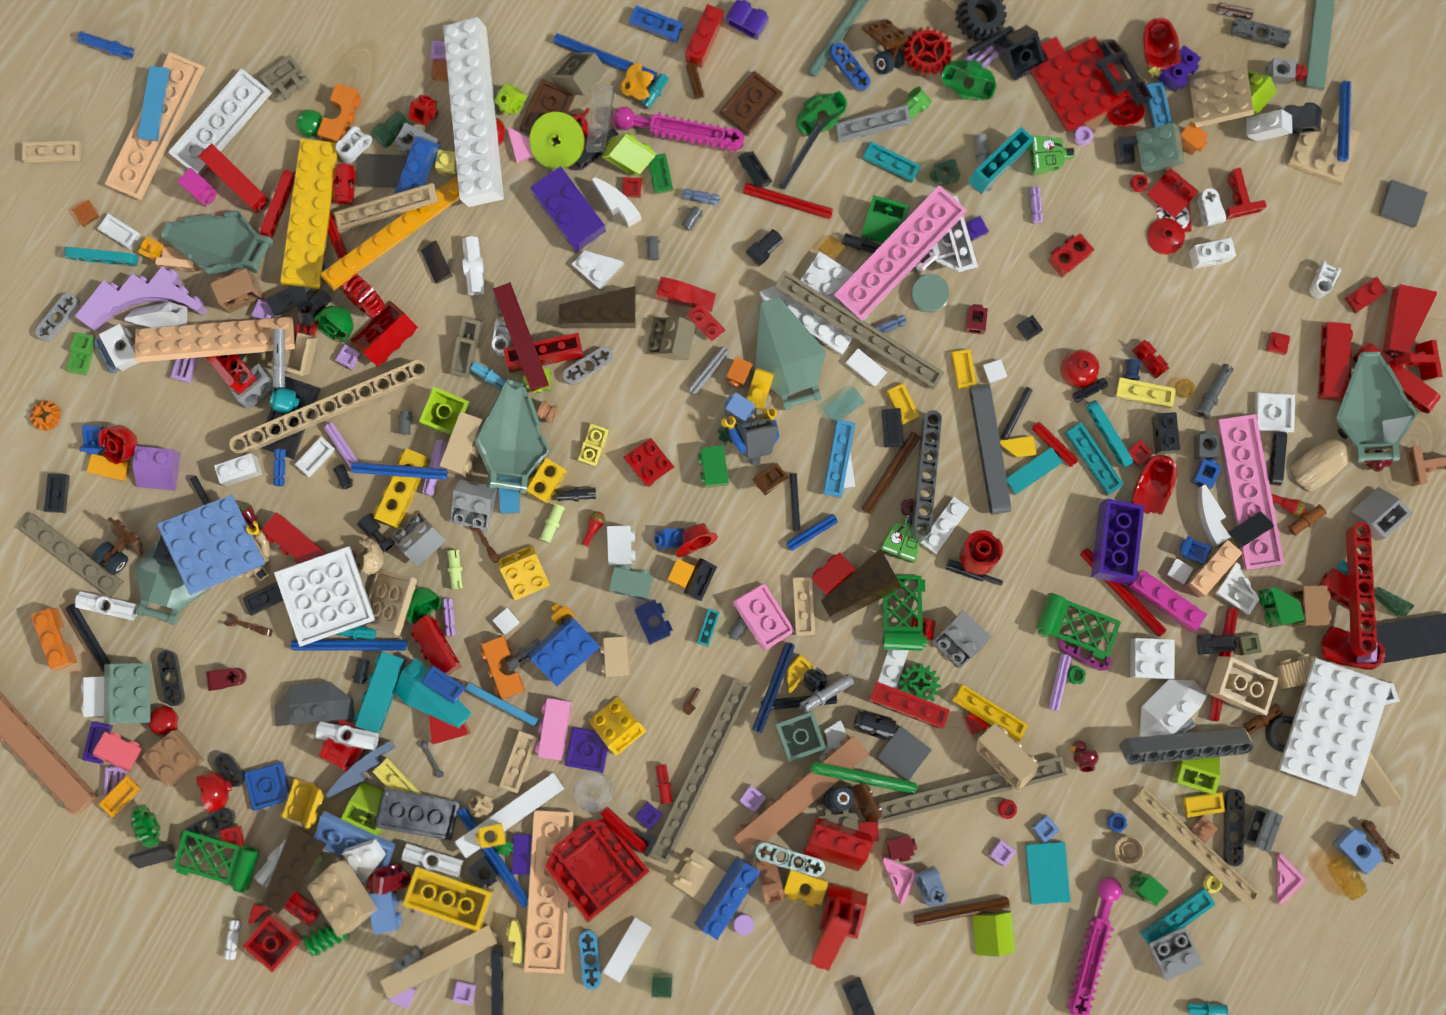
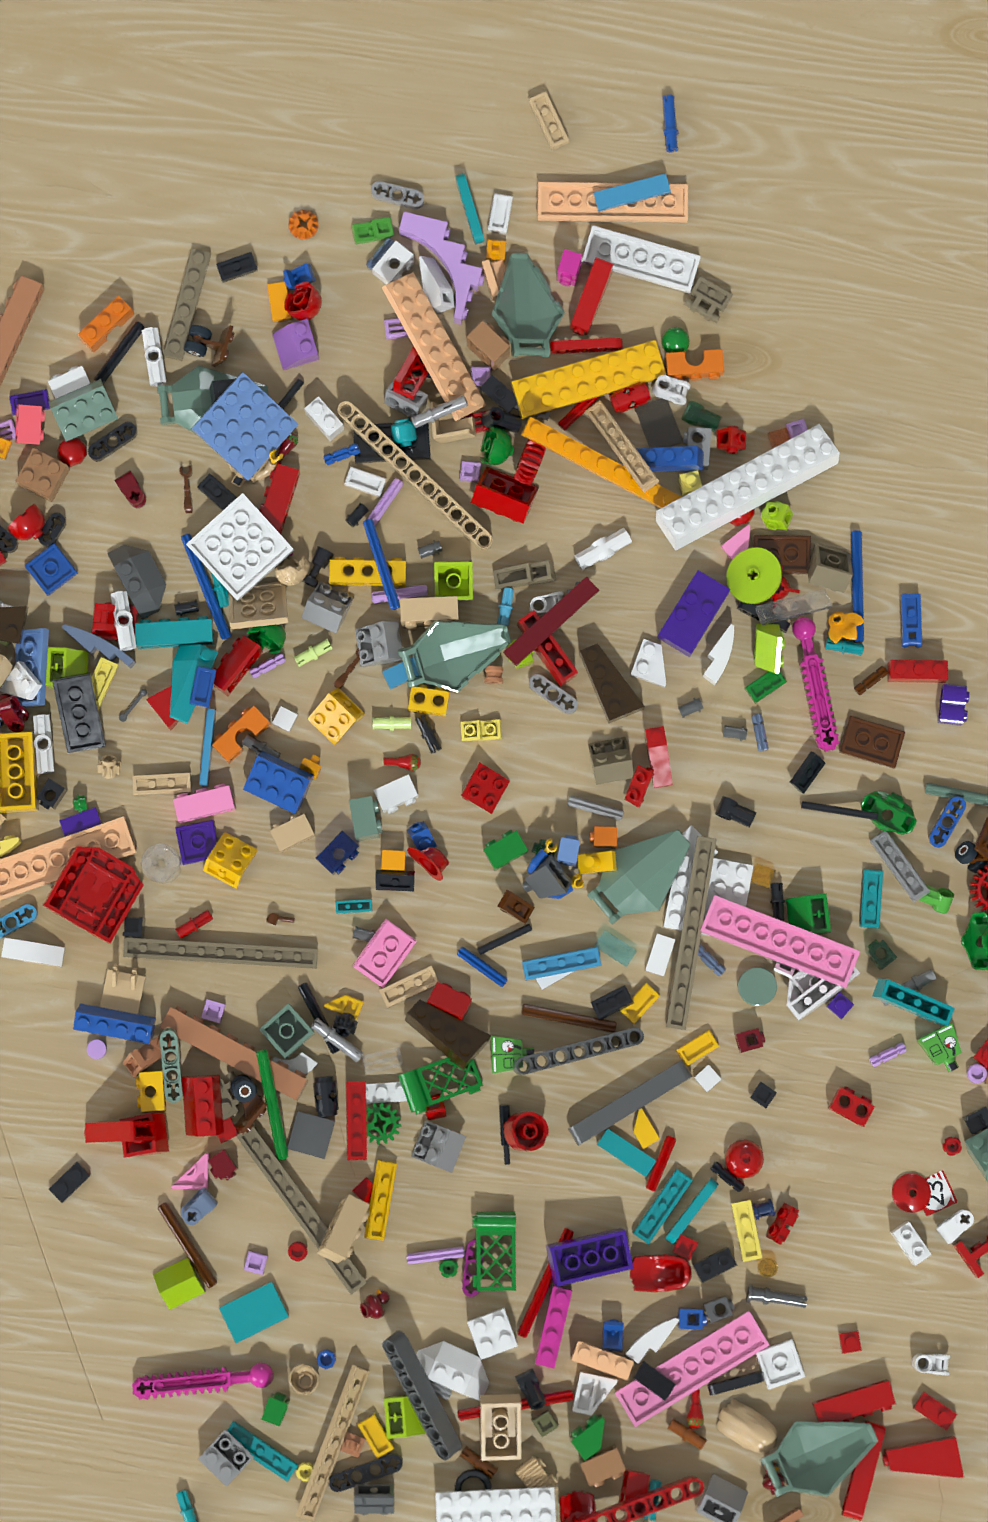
camera: 70 degrees right, 0 degrees up
clear orange tile [72,200,100,227] -> none
yellow bracket [281,778,324,829] -> none
black slope [421,240,453,284] -> none
white tile [455,773,564,858] -> none
blue axle [457,807,529,908] -> none
yellow brick [475,824,506,848] -> none
red axle [600,807,649,853] -> none
red tile [622,177,642,198] -> none
dark purple tile [635,802,663,830] -> none
clear green brick [651,973,673,998] -> none
red axle [743,183,833,219] -> none
dark blue axle [752,642,795,734] -> none
dark red plate [900,498,914,516] -> none
white plate [920,497,969,554] -> none
black bar [1001,387,1033,440] -> none
medium blue tile [1031,815,1060,843] -> none
red hinge [1146,168,1199,219] -> none
white tile [1166,558,1193,585] -> none
red bracket [1394,340,1443,381] -> none

